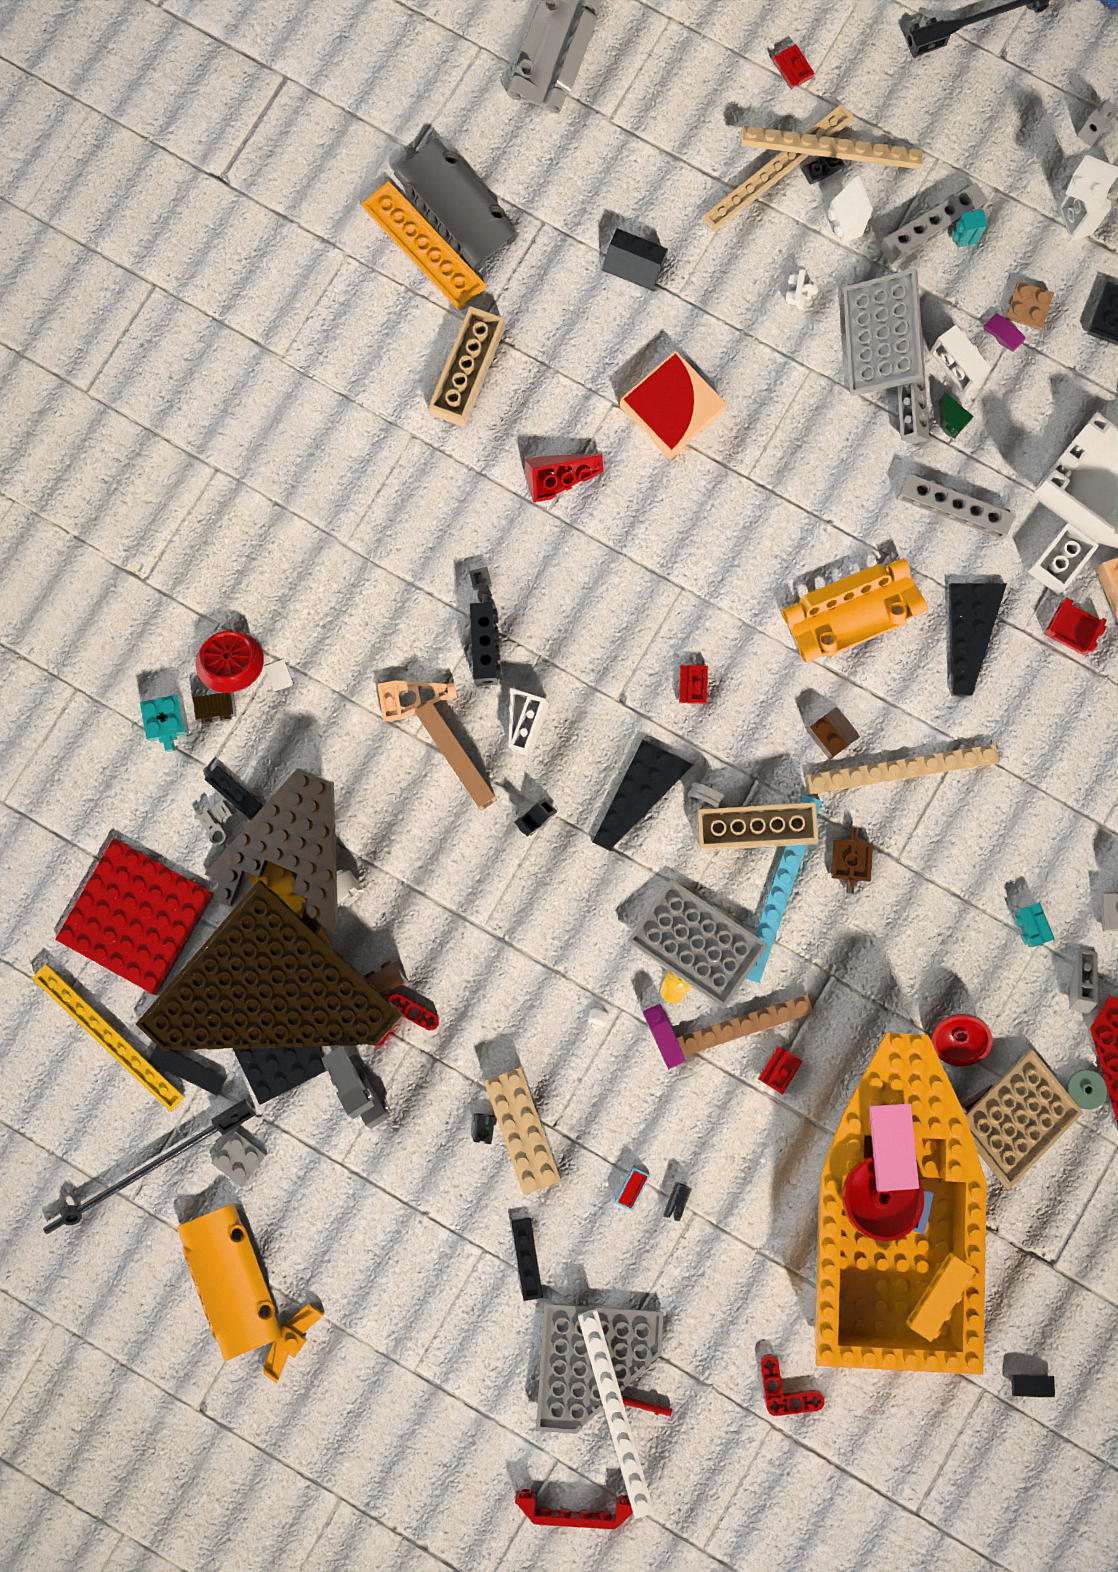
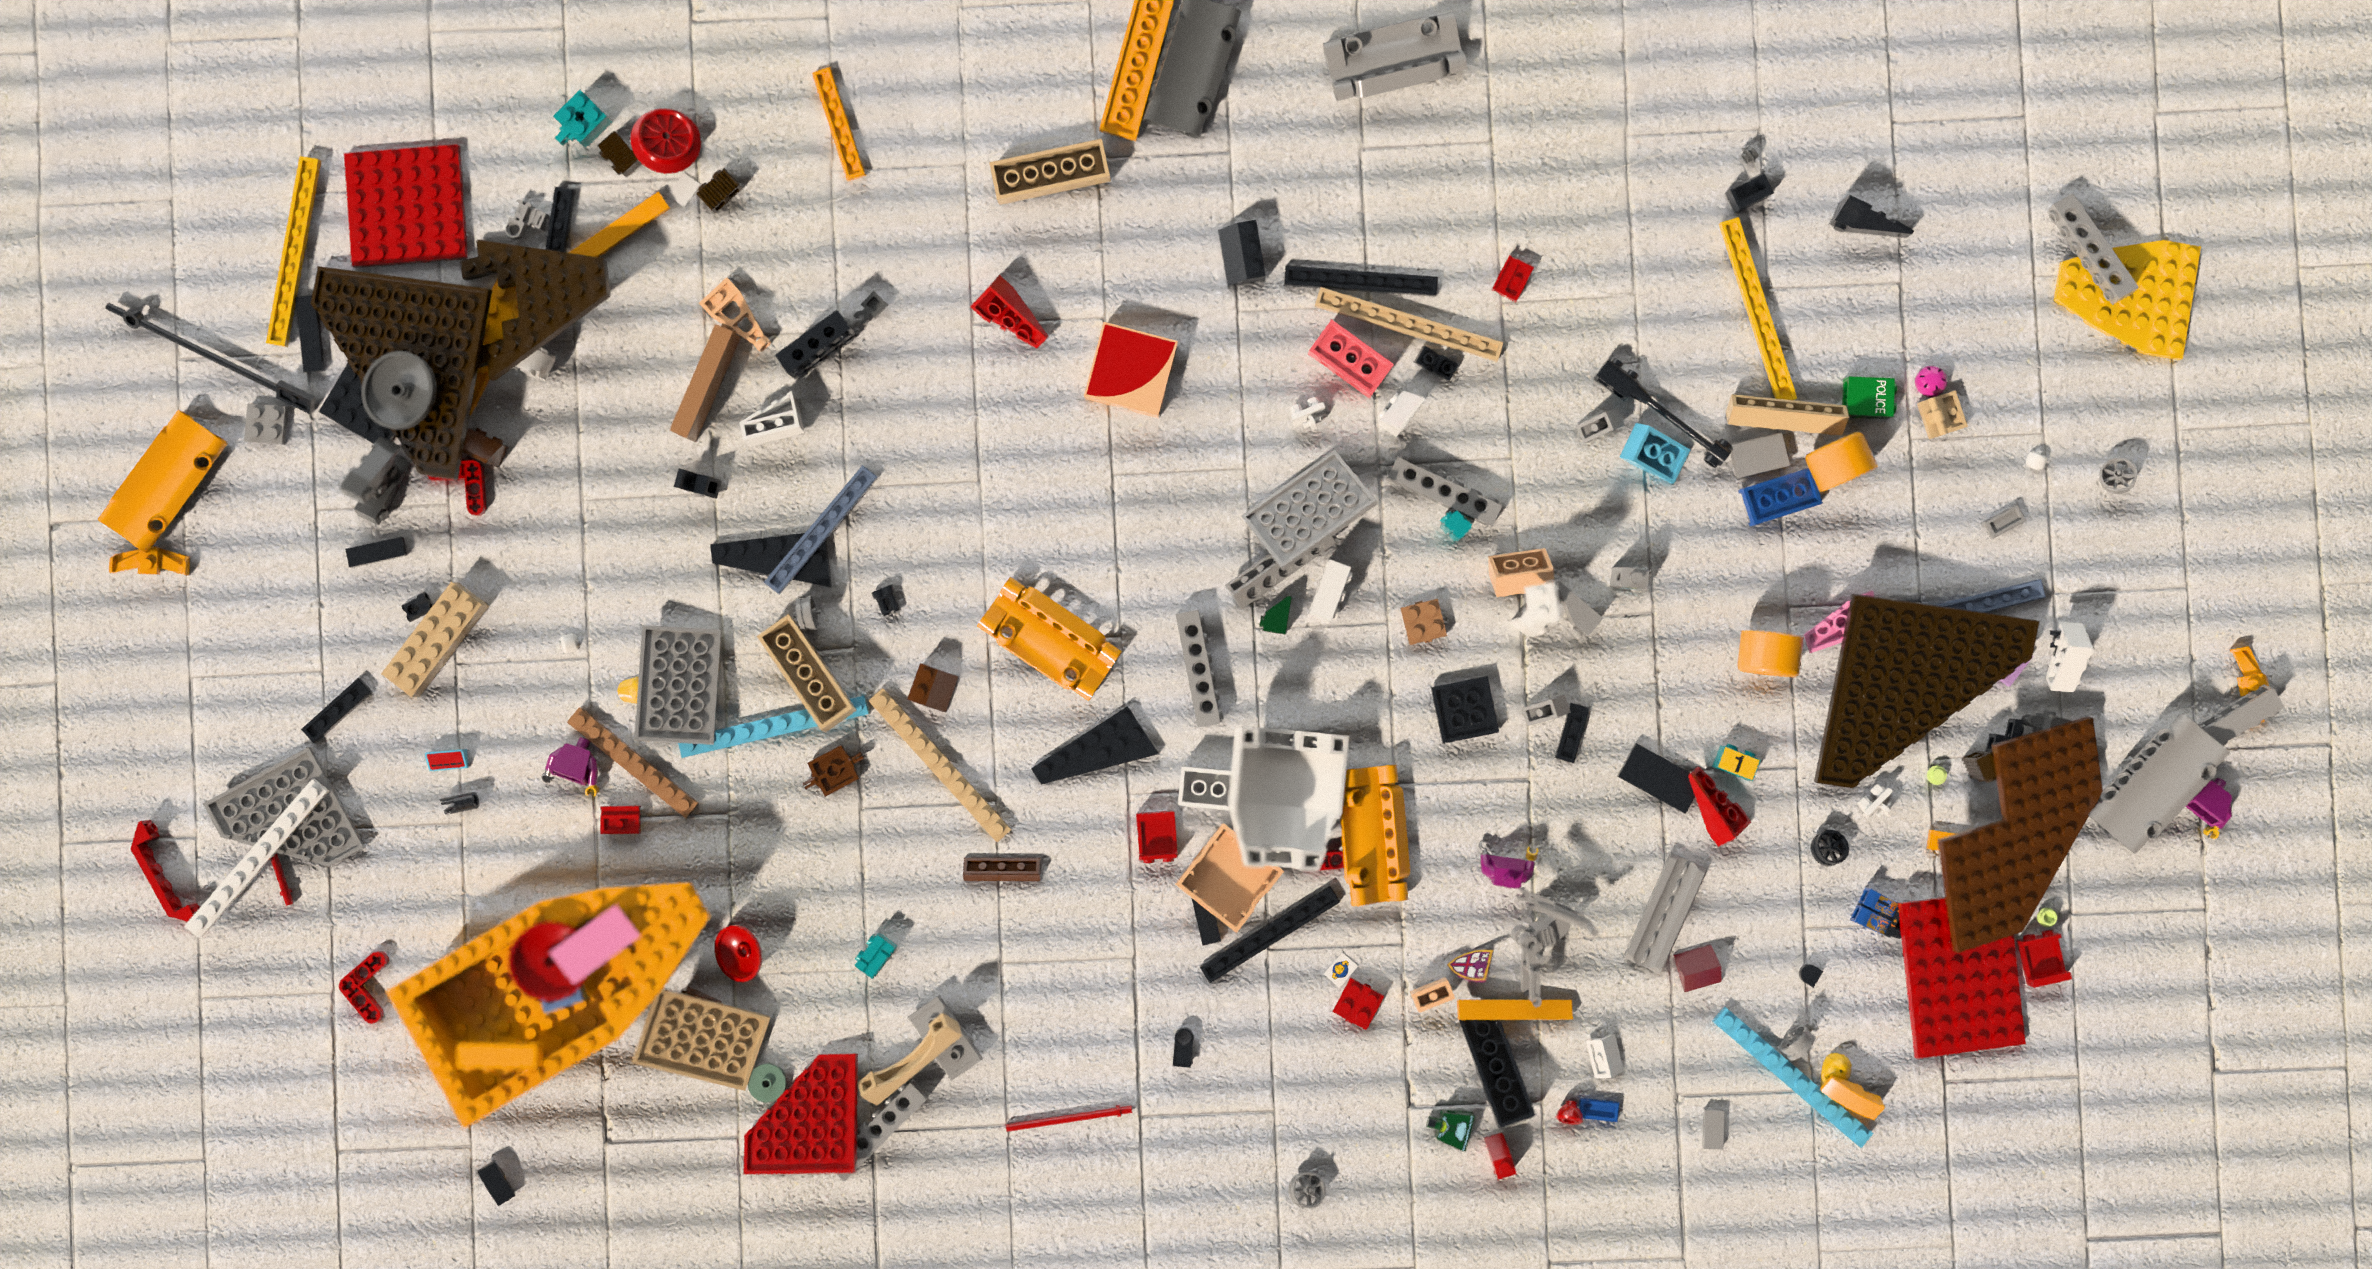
camera: 60 degrees right, 5 degrees up
magenta slope [642,1004,686,1070] -> none
red plate [679,665,708,705] -> none
tan plate [741,125,923,169] -> none
magenta slope [984,313,1026,352] -> none
light grey slope [1069,948,1098,1014] -> none
none -> black tile [345,537,407,568]
none -> dark grey dish [362,351,437,430]
none -> magenta torso [541,737,599,797]
none -> light orange tile [568,191,671,258]
none -> dark brown brick [696,168,743,214]
none -> sand blue tile [764,465,878,595]
none -> light orange tile [812,67,866,182]
none -> black piece [871,584,901,617]
none -> reddish brown slope [963,858,1041,881]
none -> black tile [1284,266,1438,297]
none -> coral brick [1308,319,1394,399]
none -> light nougat brick [1488,548,1554,597]
none -> light grey slope [1576,408,1625,443]
none -> medium azure slope [1619,423,1690,484]

